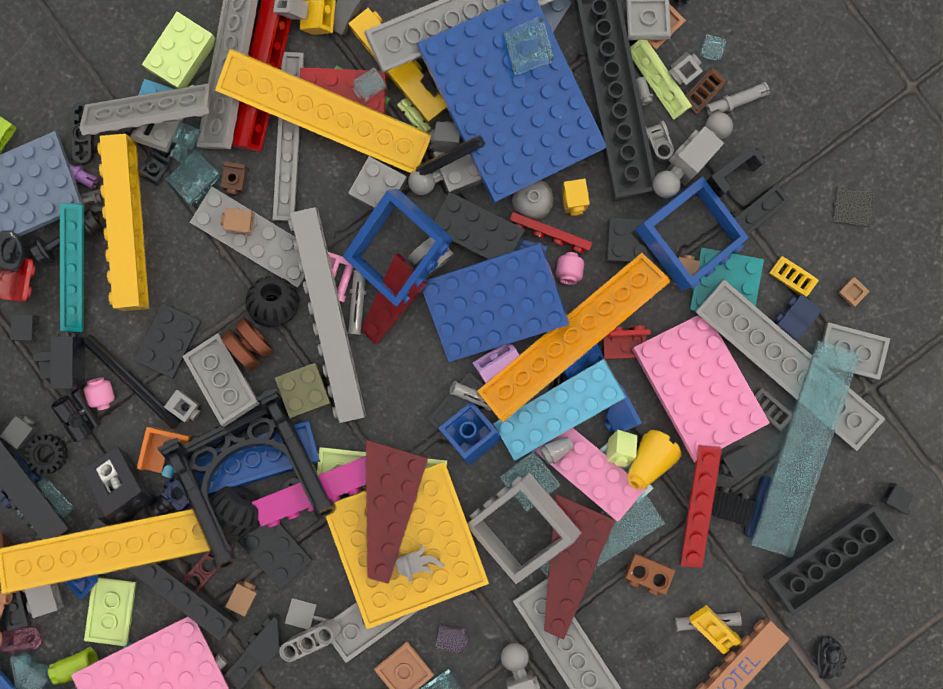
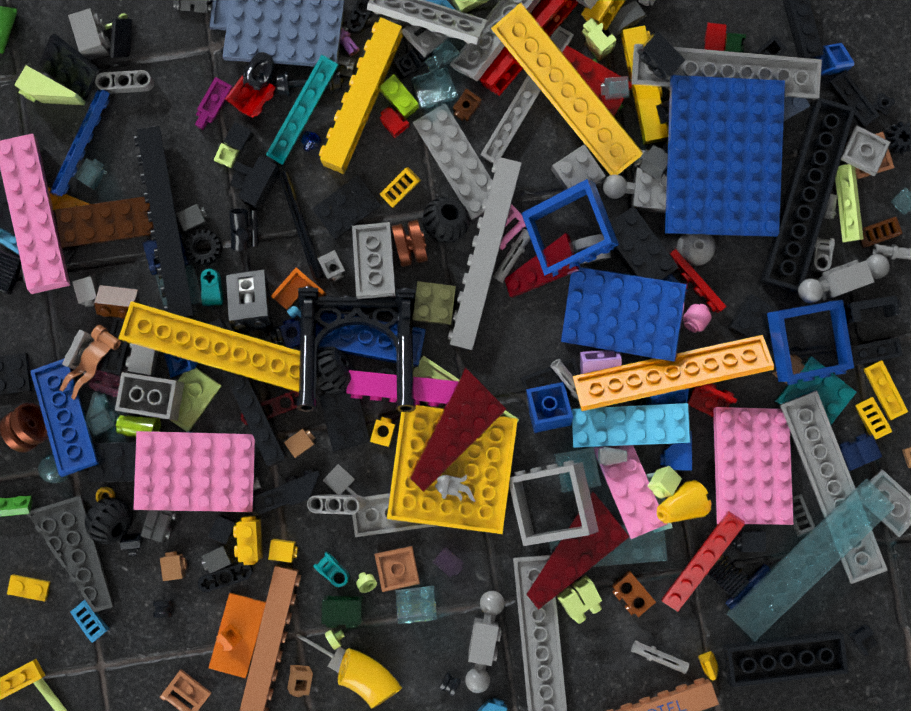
camera: 25 degrees right, 0 degrees up
bright pink head [84,377,115,410] -> none
medium nougat brick [221,208,255,235] -> none
yellowish green axle [397,98,431,133] -> none
black axle [416,135,485,176] -> none
clear light blue plate [504,17,554,75] -> none
yellow brick [561,179,589,216] -> none
light grey brick [669,52,703,85] -> none
yellow plate [689,605,742,654] -> none
none -> light grey brick [115,372,184,421]
none -> teal piece [201,269,223,306]
none -> yellowish green tile [214,143,239,169]
none -> clear blue tile [301,131,322,152]
none -> yellow brick [370,417,396,447]
none -> lime brick [379,75,419,120]
none -> red brick [379,107,409,138]
none -> yellow slope [380,167,421,208]
none -> yellowish green hips [556,575,602,624]
none -> yellowish green hips [581,18,617,61]
none -> black brick [636,32,685,79]
none -> yellow slope [698,651,719,681]
none -> yellow plate [863,360,908,420]

